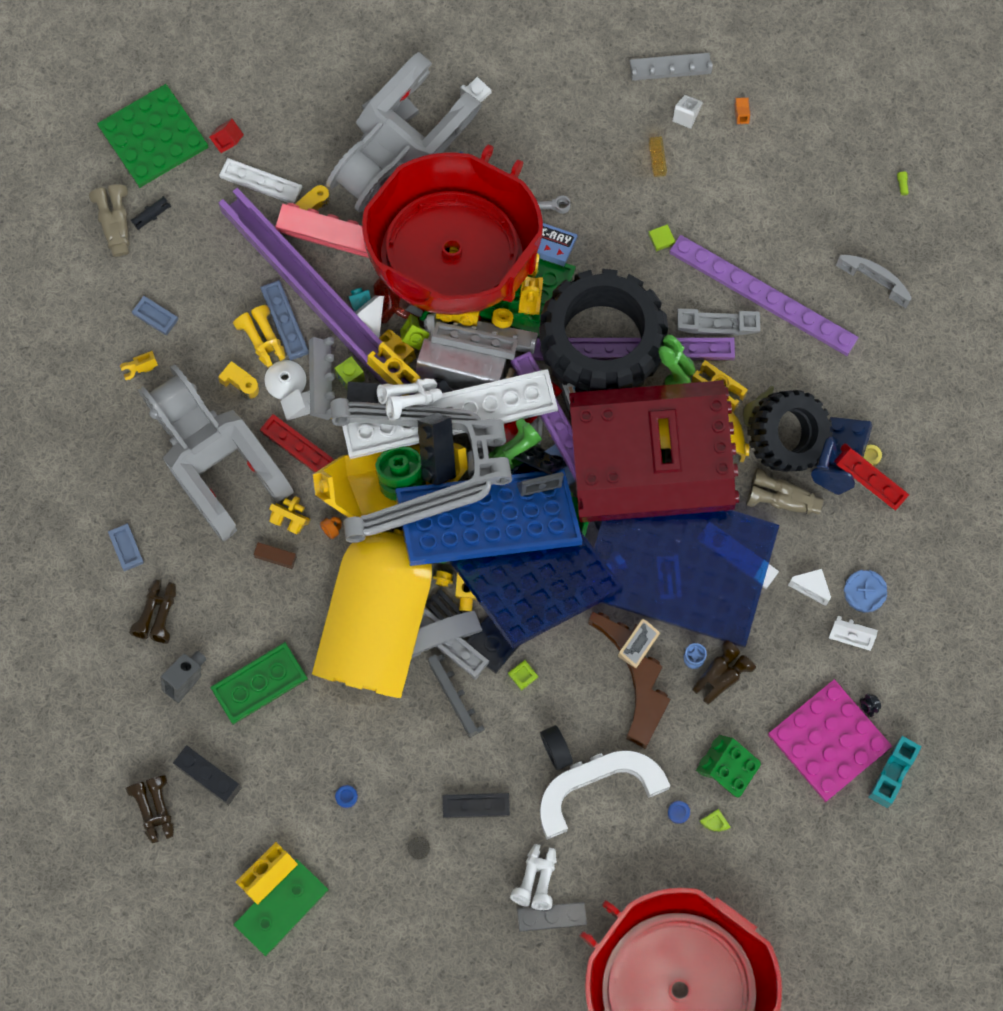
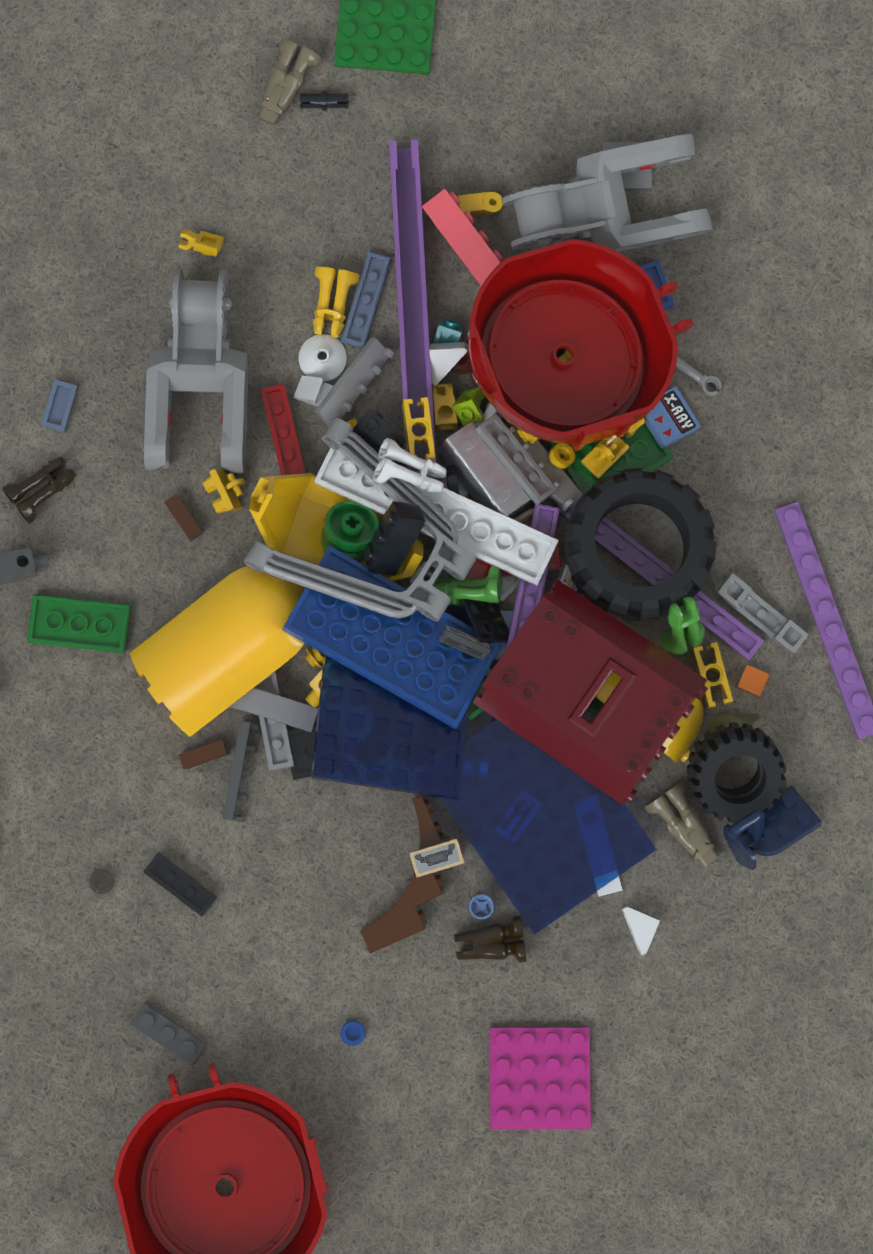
camera: 40 degrees right, 10 degrees up
sand blue tile [132,296,178,336] -> none
red panel [209,119,244,153] -> none
yellow leg [218,361,259,399] -> none
white tile [219,158,303,204] -> none
orange tile [320,516,342,539] -> none
lime brick [335,356,365,390] -> none
blue tile [335,785,358,808] -> none
black tile [425,588,462,620] -> none
white bracket [460,77,491,102] -> none
lime tile [508,660,538,691] -> none
white piece [510,844,556,910] -> none
black tyre [540,725,573,770] -> none
white arch [540,751,670,840] -> none
lime tile [648,224,675,252] -> none
clear yellow piece [649,136,667,177] -> none
green bracket [696,735,761,798] -> none
lime tile [700,809,731,832] -> none
white plate [829,616,878,651] -> none
red hinge [834,443,909,511] -> none
medium blue tile [844,570,887,613] -> none
black plate [860,694,881,717] -> none
light yellow tile [864,445,882,466] -> none
teal arch [868,736,922,808] -> none
none -> reddish brown piece [179,739,228,770]
none -> orange tile [736,665,769,697]

